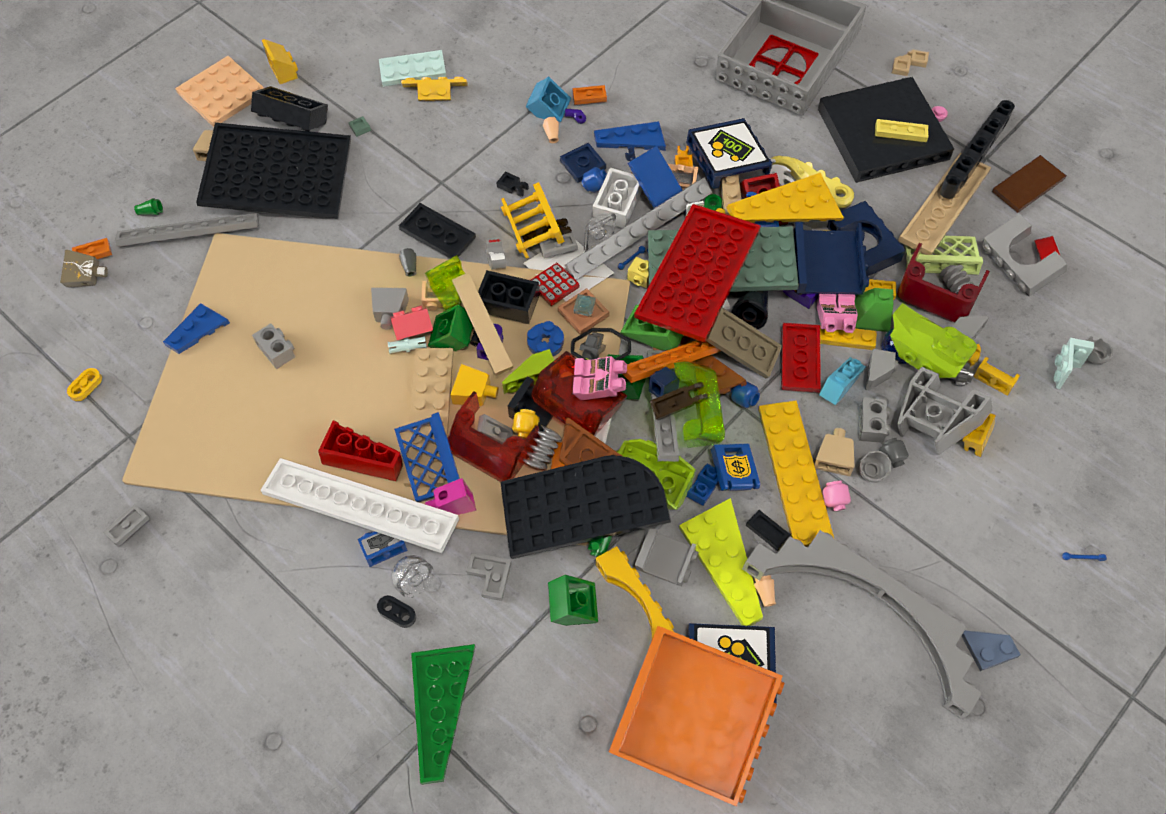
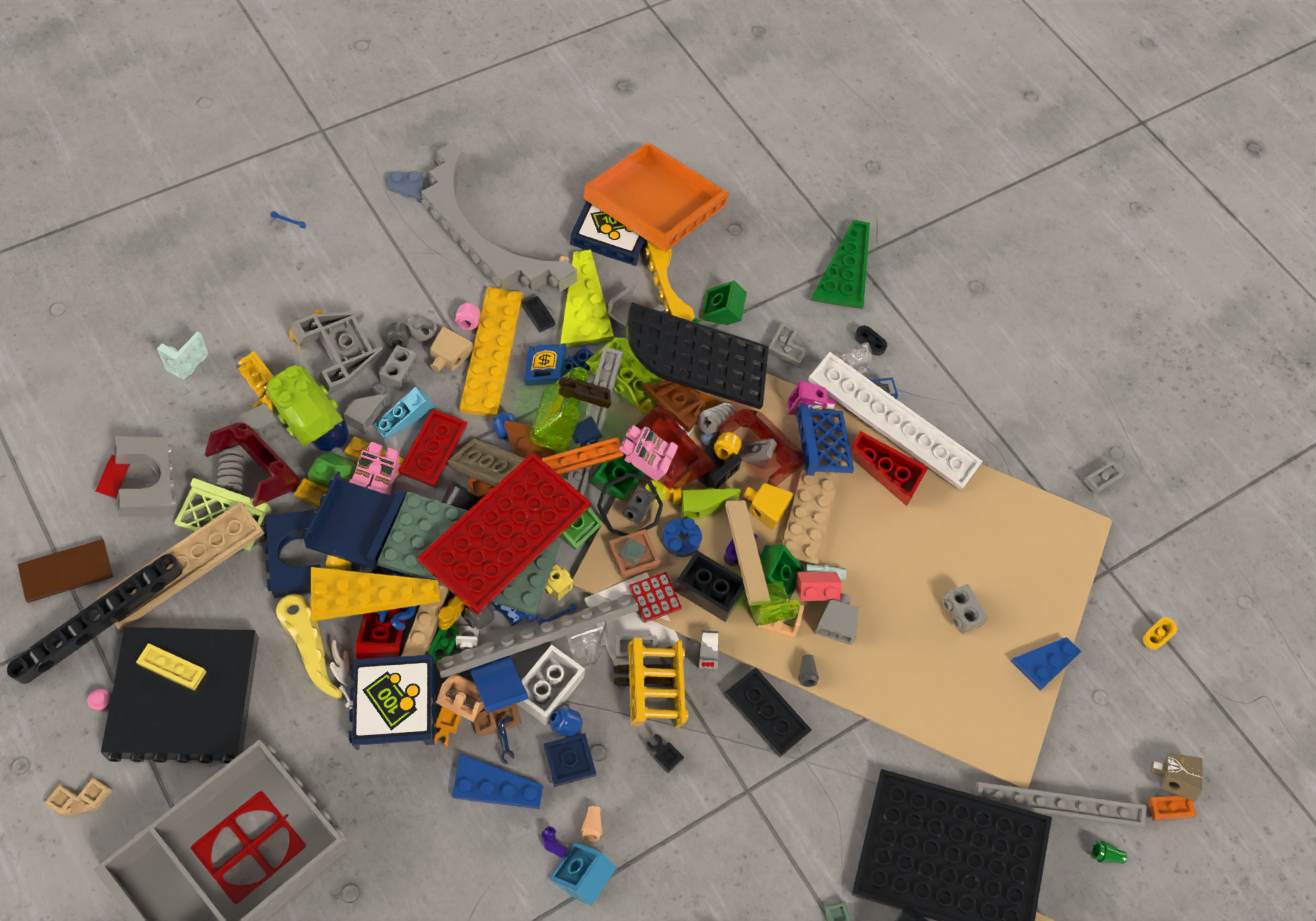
camera: 175 degrees left, 0 degrees up
orange plate [572,85,607,105] -> none
light grey hair [1085,336,1113,364] -> none

